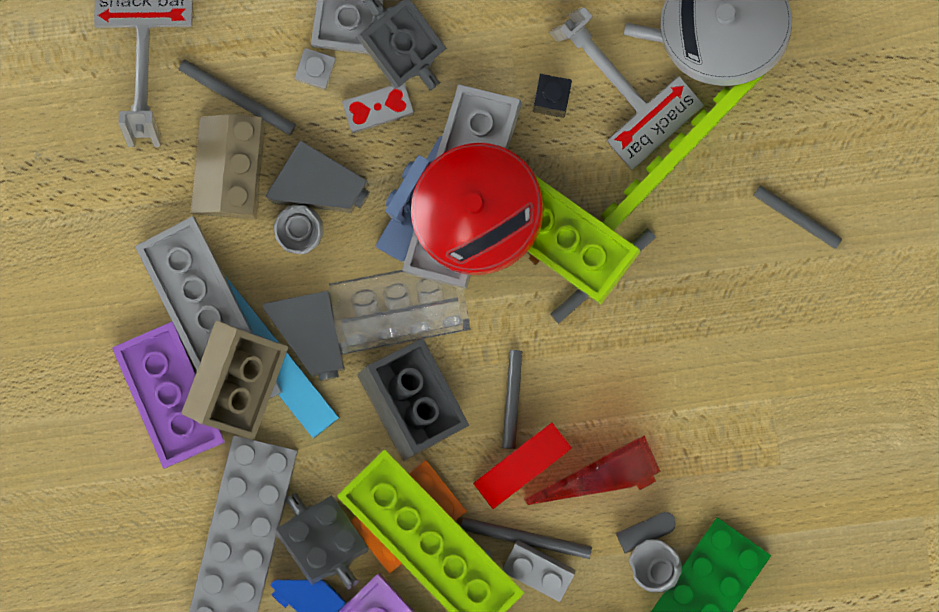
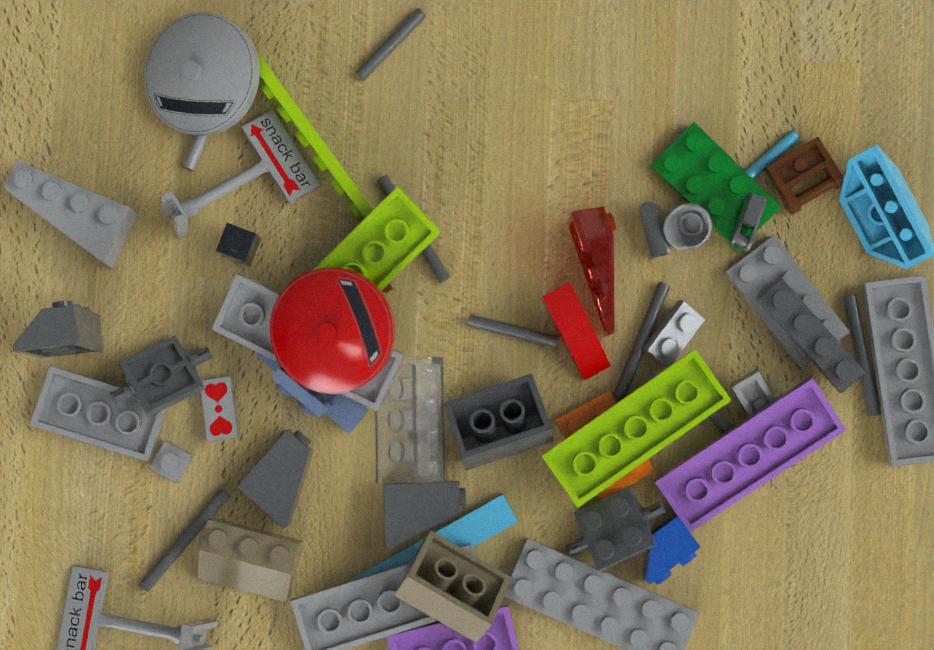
camera: 80 degrees left, 0 degrees up
light grey hair [274,205,324,255] -> none

